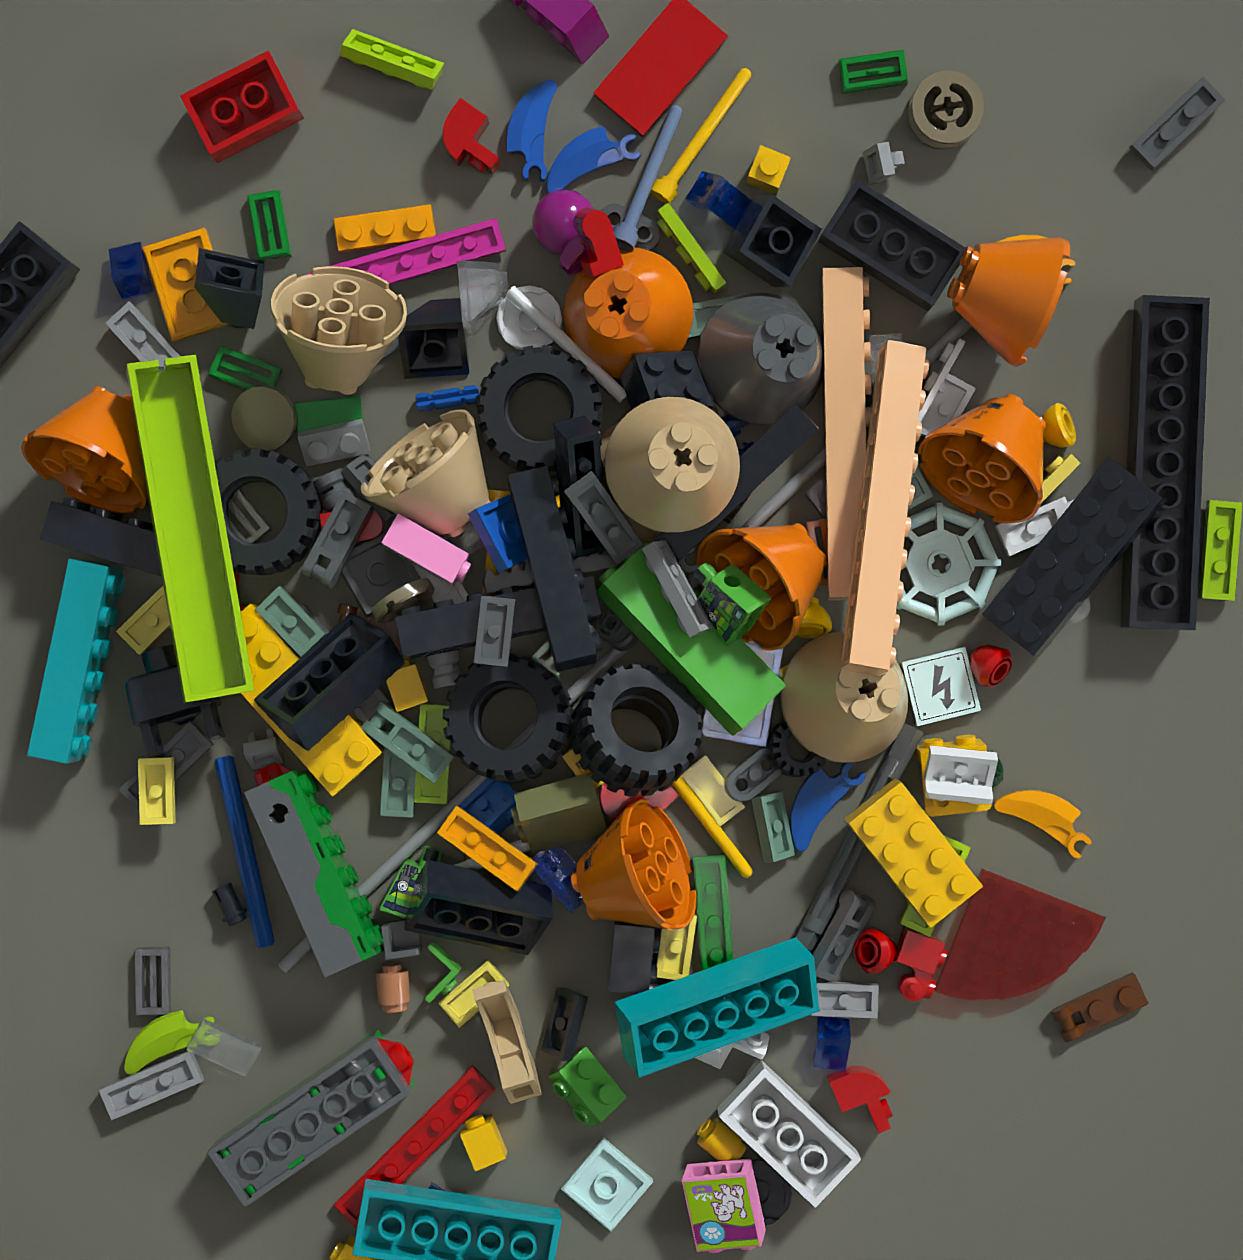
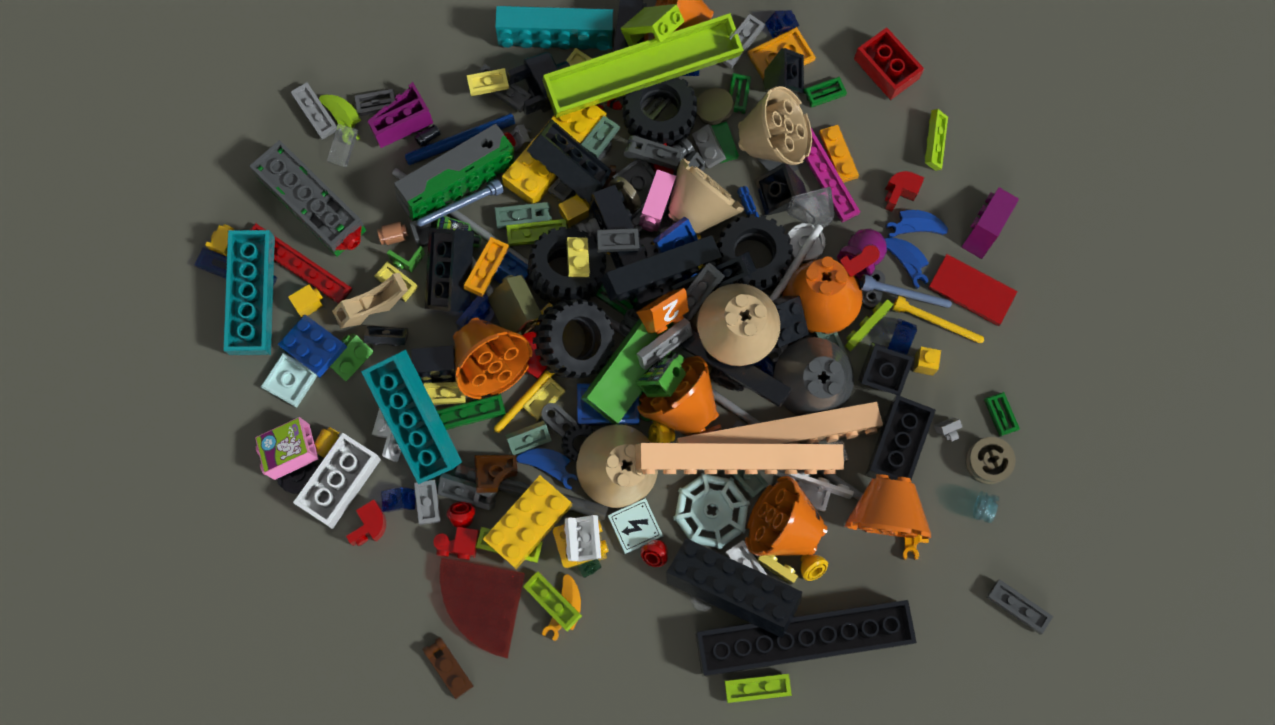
camera: 75 degrees right, 15 degrees down
sand green plate [361,701,455,783] -> none
none -> blue plate [278,315,347,378]
none -> magenta wedge [368,82,433,148]
none -> sand blue piece [417,178,503,227]
none -> reddish brown tile [474,455,518,493]
none -> lime plate [523,571,582,632]
none -> light yellow plate [566,237,590,277]
none -> lime panel [620,4,684,46]
none -> orange slope [637,288,689,334]
none -> clear light blue wheel [973,491,999,524]

